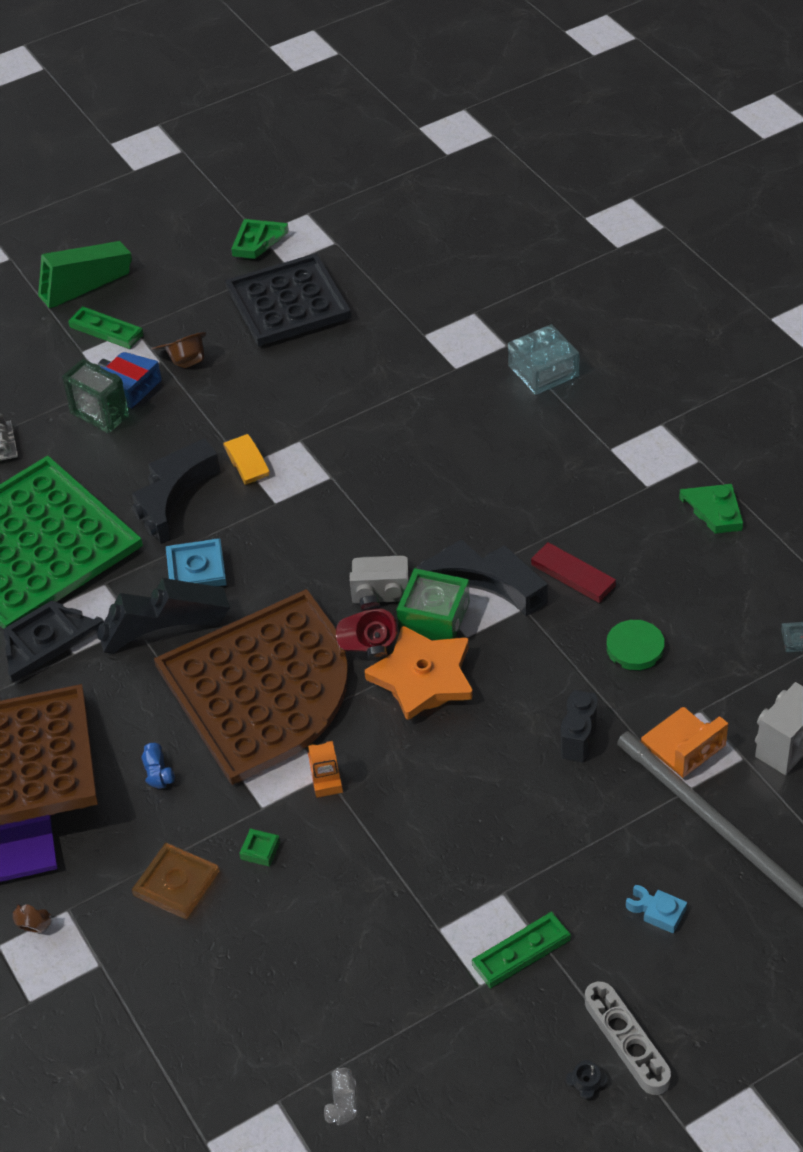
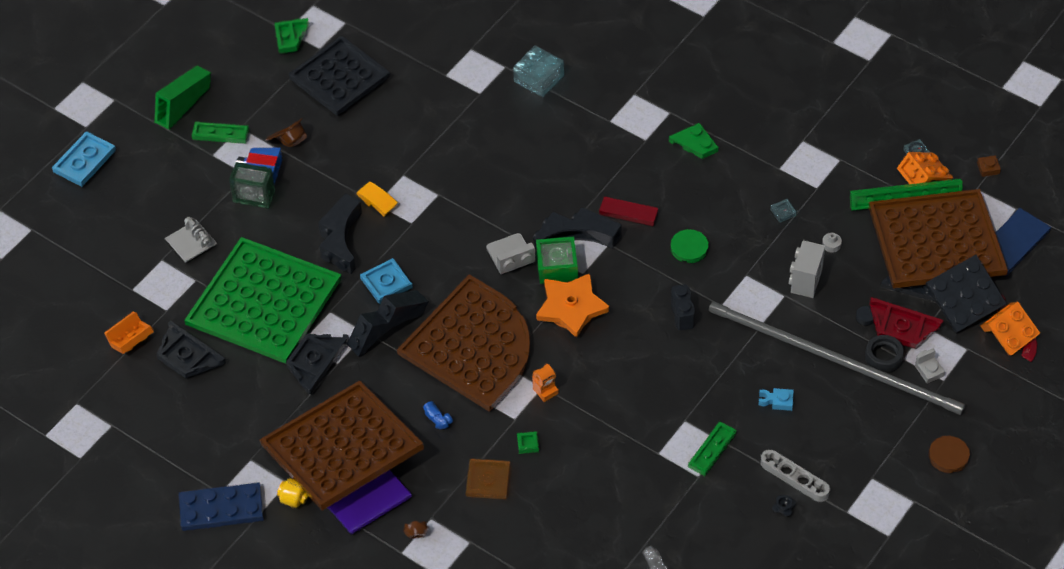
camera: 25 degrees left, 5 degrees up
dark red cap [336,595,398,660] -> none
orange bracket [641,707,728,778] -> none

